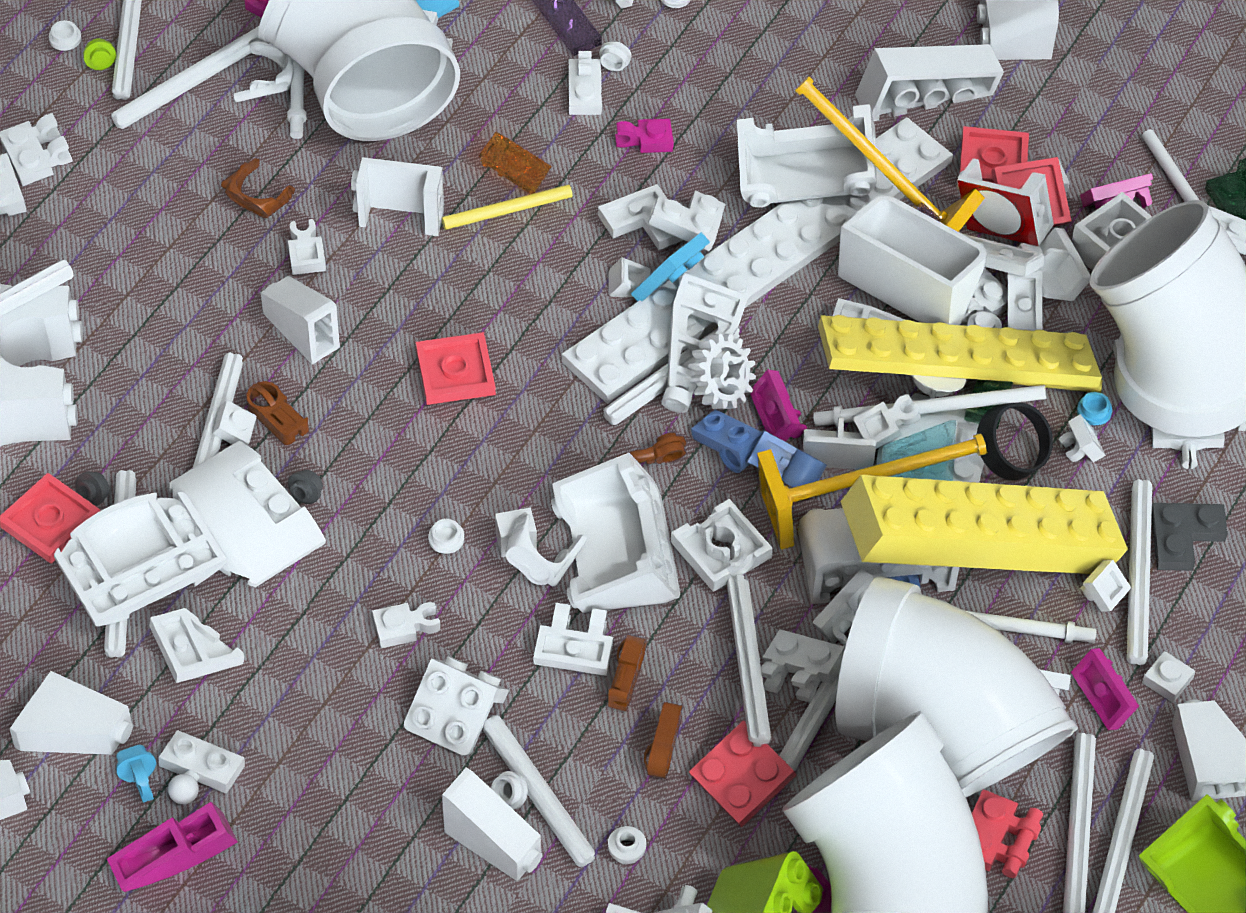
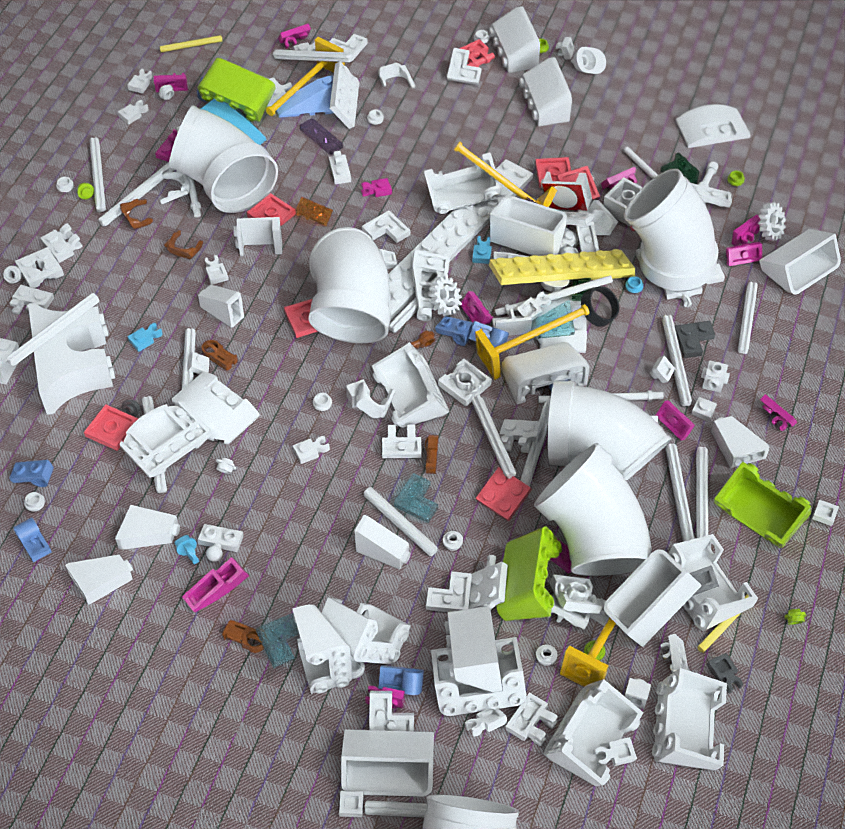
camera: 10 degrees left, 0 degrees up
white wing [149,608,244,683] -> none
dark grey plate [288,469,323,504] -> none
white bracket [404,656,509,756] -> none
light yellow bar [441,185,573,230] -> none
white plate [491,771,528,809] -> none
white plate [599,42,632,71] -> none
medium azure wing [631,232,710,302] -> none
dark orange piece [644,702,683,779] -> none
white plate [648,190,726,251] -> none
white plate [813,568,874,645] -> none
light yellow brick [841,475,1128,574] -> none
white wedge [855,44,1004,121] -> none
coral plate [972,789,1043,878] -> none
white tile [1059,414,1106,463] -> none
none -> dark orange helmet [120,199,153,229]
none -> medium azure plate [127,323,163,352]
none -> white plate [216,458,236,474]
none -> coral plate [247,193,296,226]
none -> white cylinder [309,227,391,343]
none -> clear light blue plate [394,473,438,523]
none -> medium azure plate [472,236,492,264]
none -> white brick [701,360,730,393]

